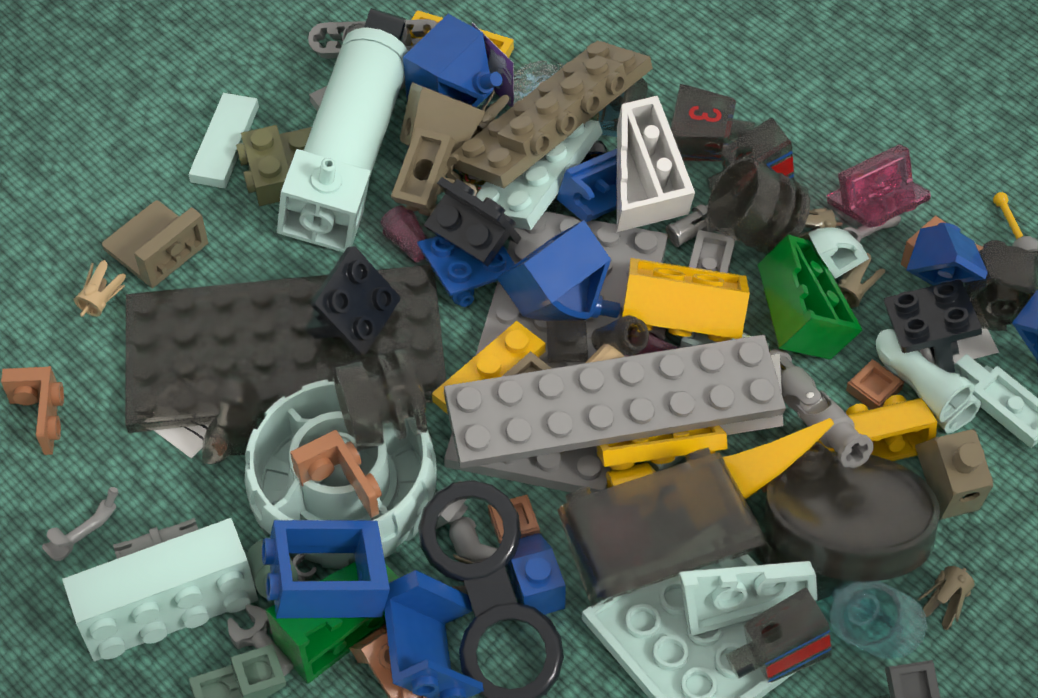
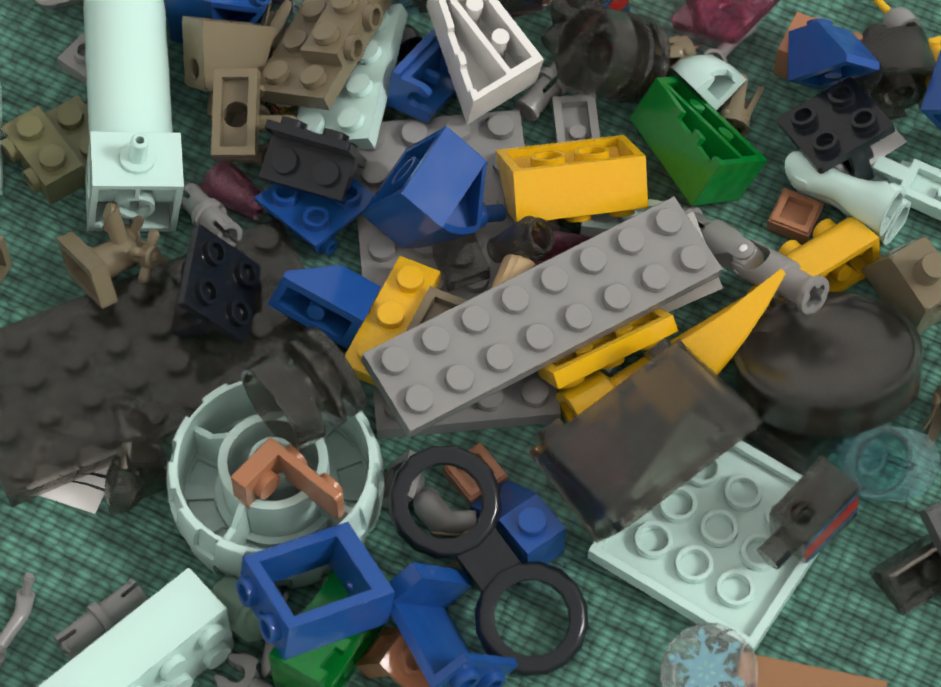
camera: 20 degrees left, 5 degrees up
light aqua wing [679,561,817,636] -> none
none -> dark tan piece [56,202,168,309]
none -> light grey pin [180,183,243,247]
none -> blue slope [267,265,381,349]

